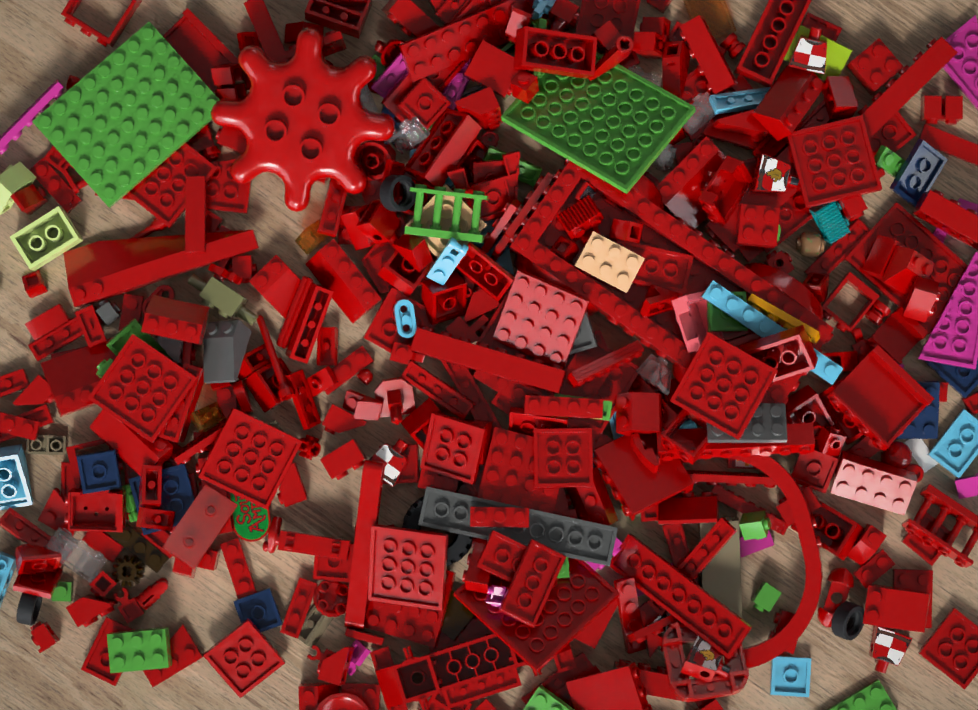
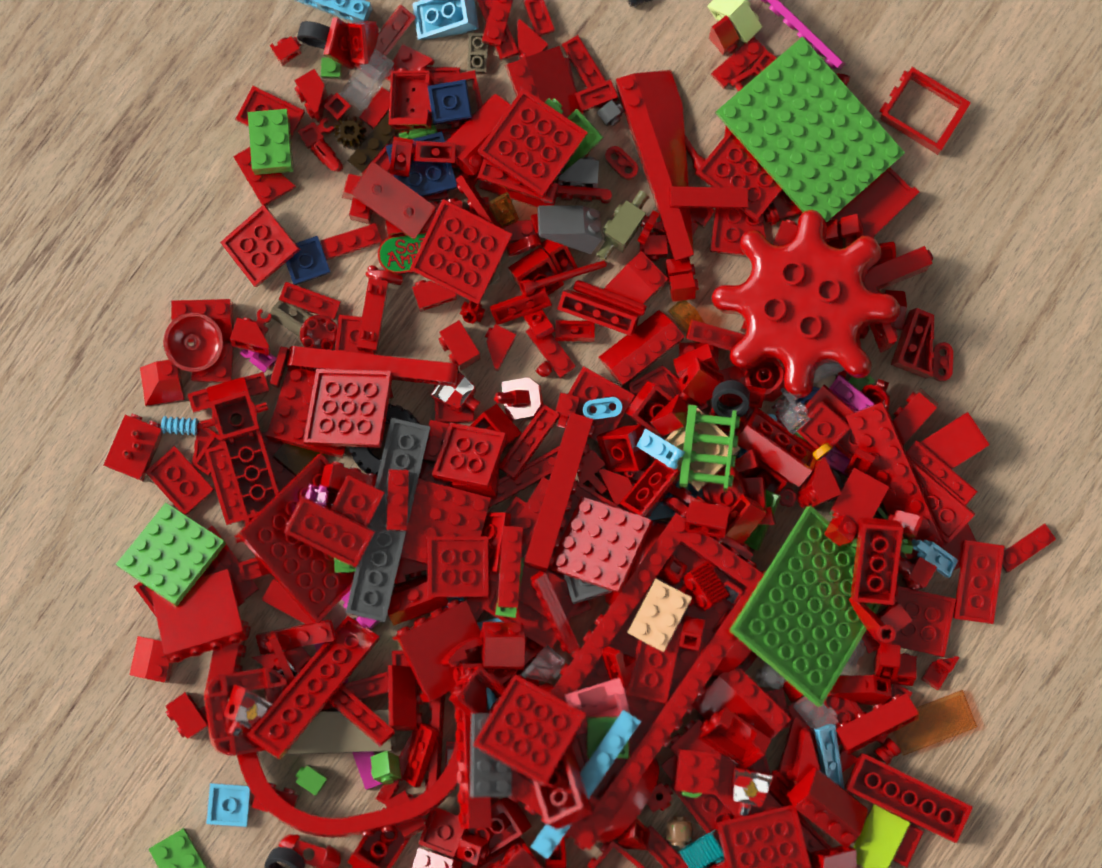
camera: 85 degrees right, 5 degrees down
yellowish green brick [10,206,83,271] -> none
red slope [22,270,48,298] -> none
red slope [25,303,70,340] -> none
red plate [119,294,144,332] -> none
red slope [141,295,210,345] -> none
red slope [342,389,384,421] -> none
light orange plate [748,294,820,344] -> none
torso [789,26,827,74] -> none
none -> red plate [403,723,438,788]
none -> red piece [666,258,699,302]
none -> red brick [685,500,730,538]
none -> red brick [725,494,767,544]
none -> light orange tile [813,443,832,460]
none -> red tile [844,448,875,475]

